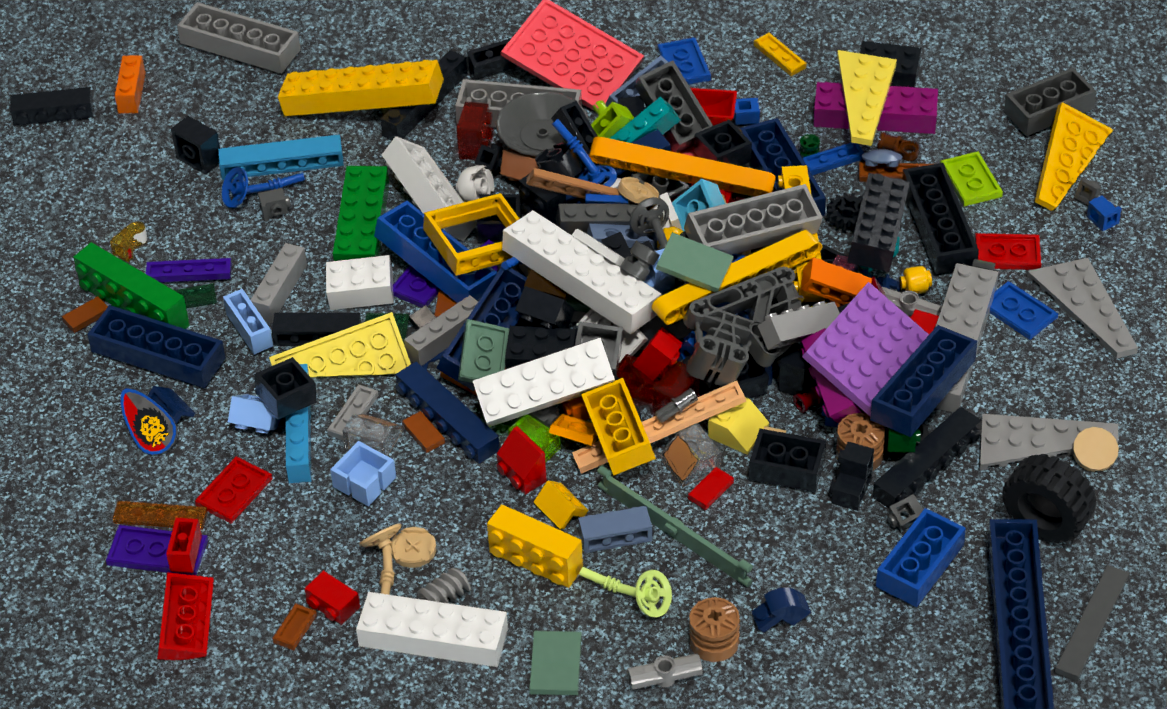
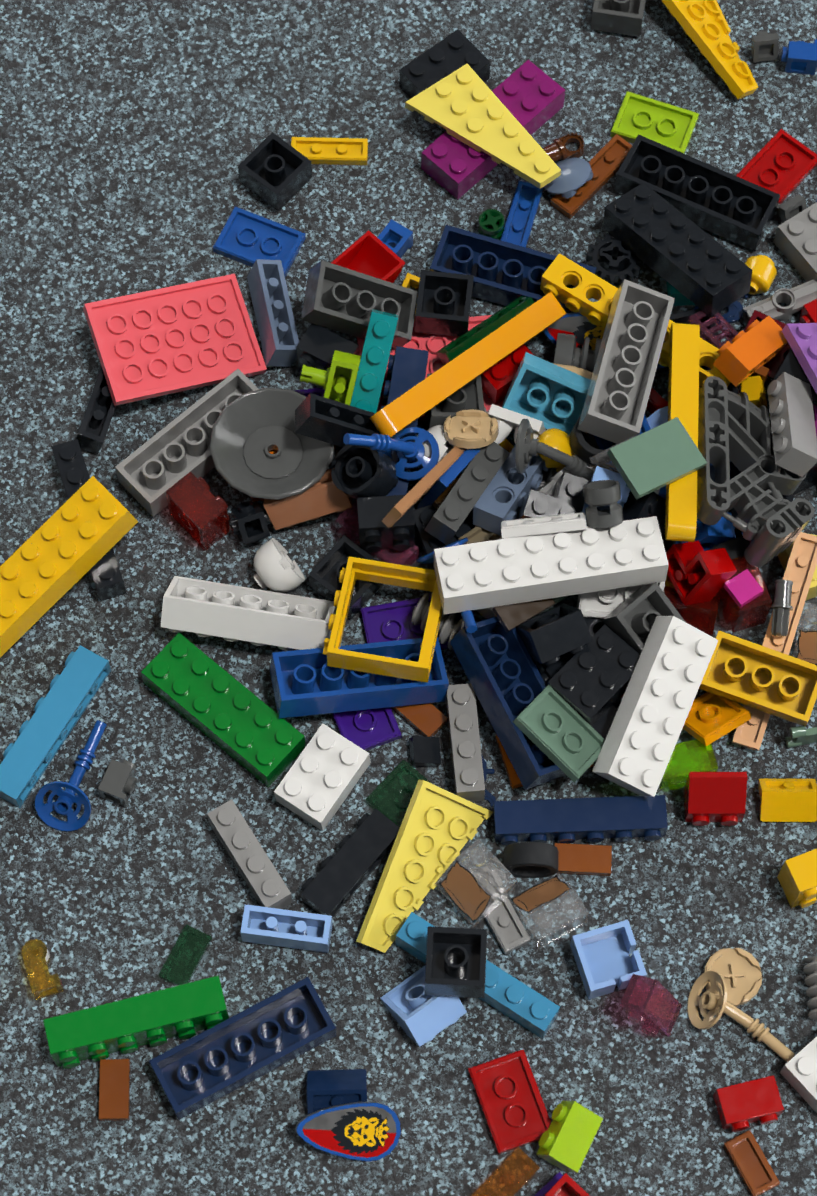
camera: 55 degrees left, 20 degrees up
dark purple plate [146,258,232,282] -> none
none -> black brick [238,132,312,211]
none -> slope [435,839,518,927]
none -> black tyre [504,842,559,878]
none -> lime brick [536,1101,603,1173]
none -> clear pink brick [619,974,683,1037]
none -> dark pink tile [723,569,764,608]

